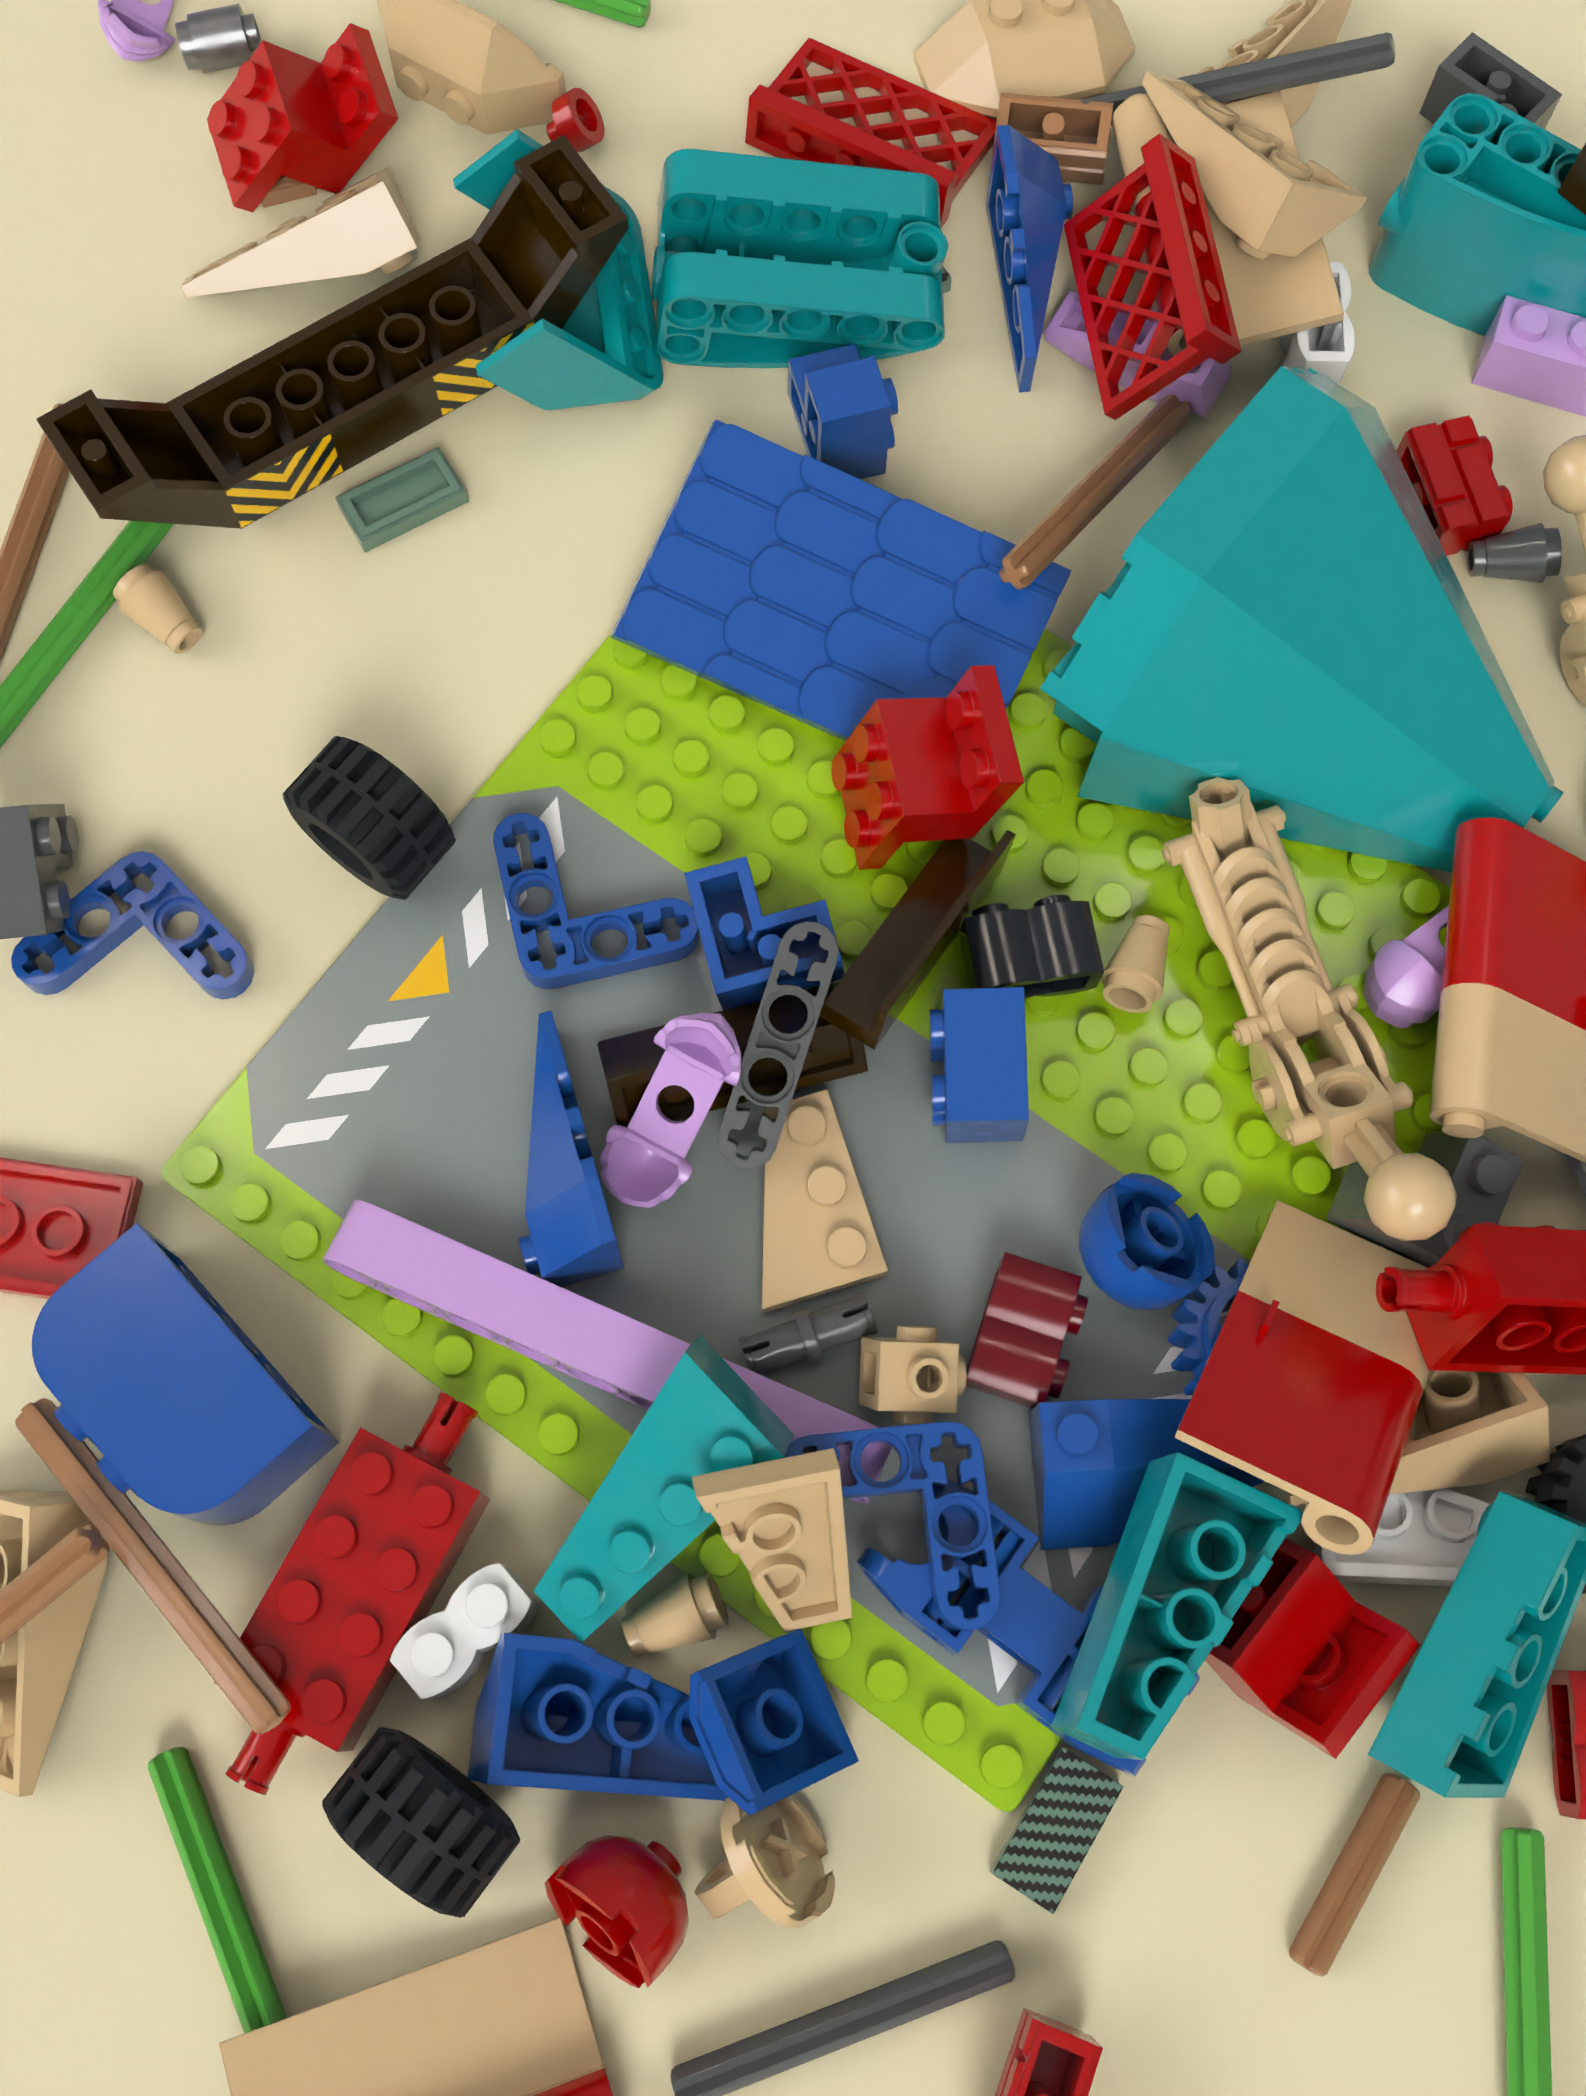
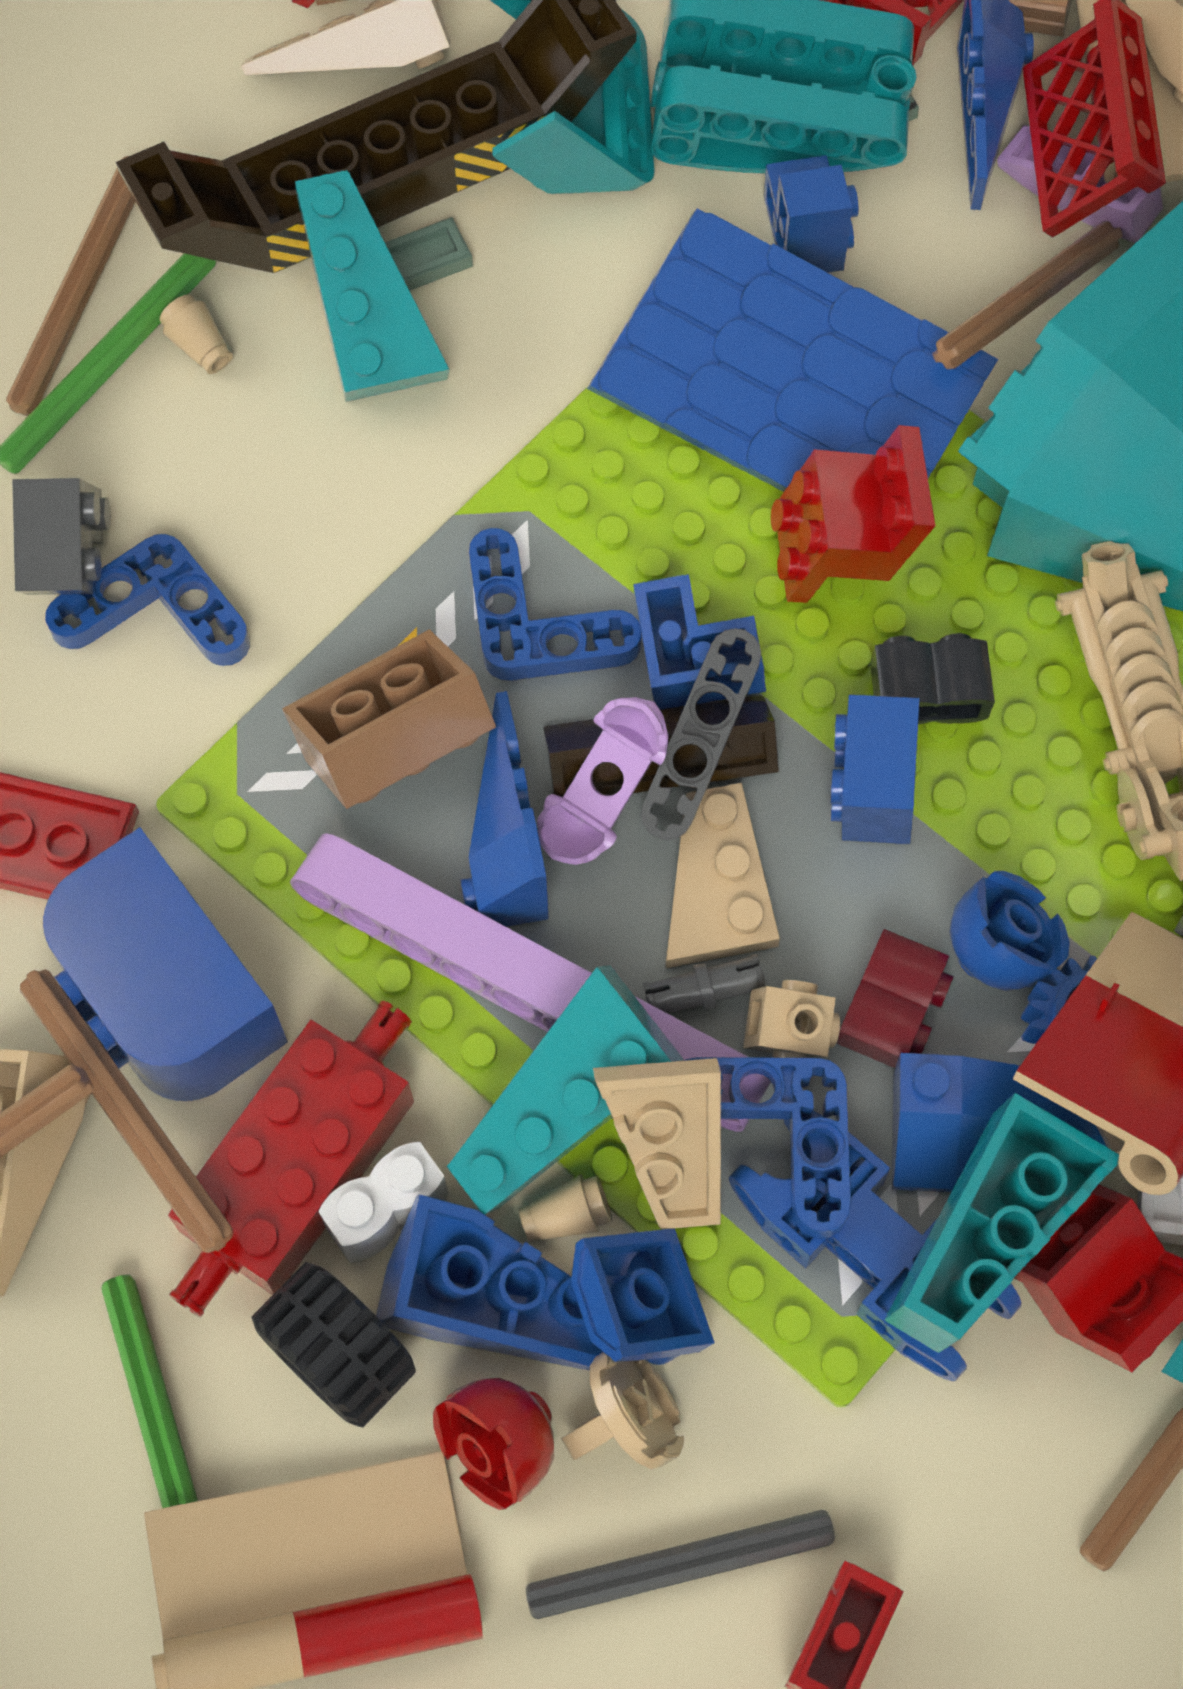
camera: 10 degrees right, 5 degrees down
black tyre [282,736,456,900] -> none
dark brown panel [820,830,1016,1050] -> none
tile [990,1747,1124,1914] -> none
tan cone [1101,915,1170,1013] -> none
none -> medium nougat brick [282,629,496,809]
none -> teal wedge [295,170,450,402]

